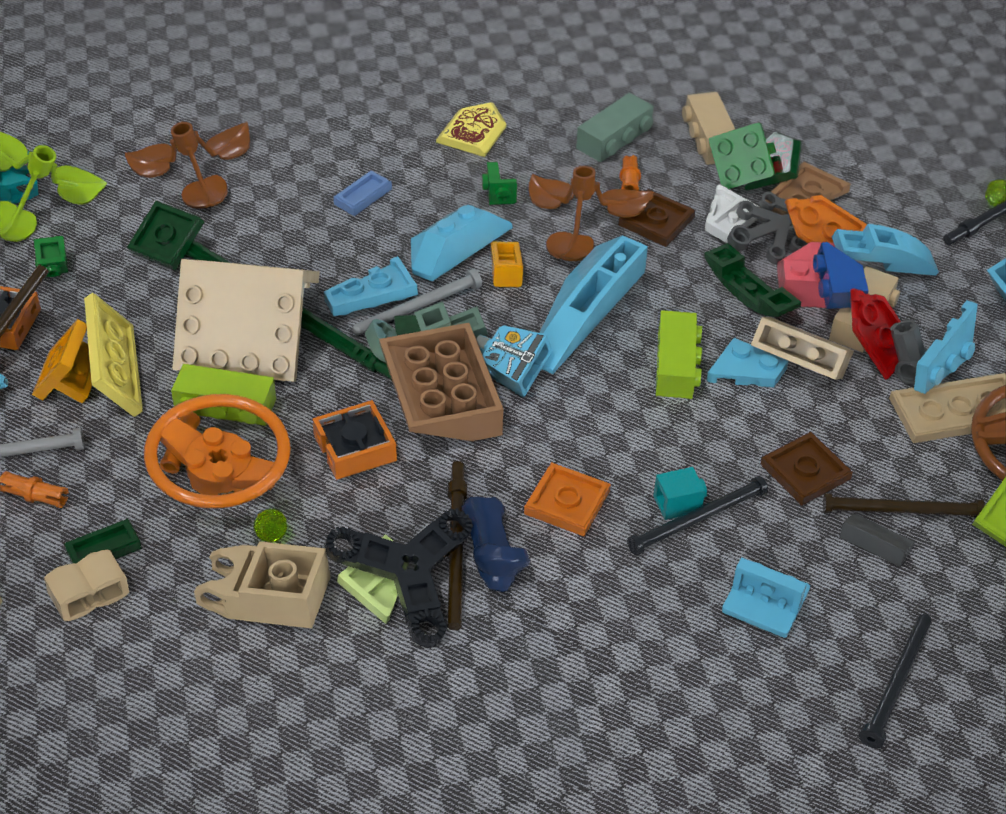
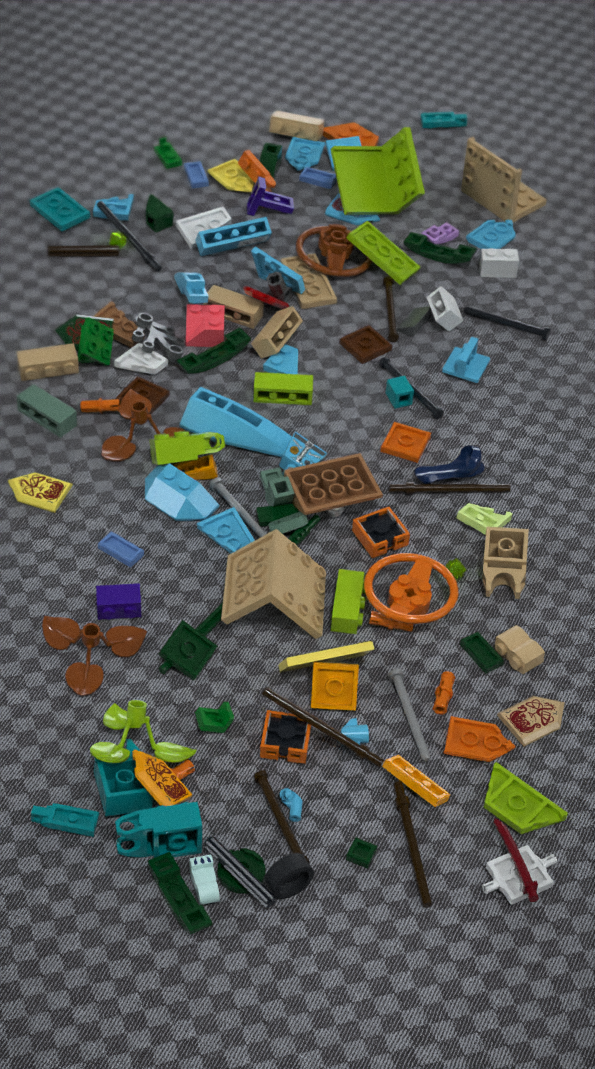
camera: 95 degrees left, 0 degrees up
black piece [324,508,473,647] -> none
green bracket [482,162,517,205] -> none
orange tile [785,195,867,243] -> none
blue slope [813,242,869,309] -> none
none -> dark brown axle [47,245,119,256]
none -> dark purple brick [96,583,141,620]
none -> lime brick [149,431,225,465]
none -> white brick [427,286,464,332]

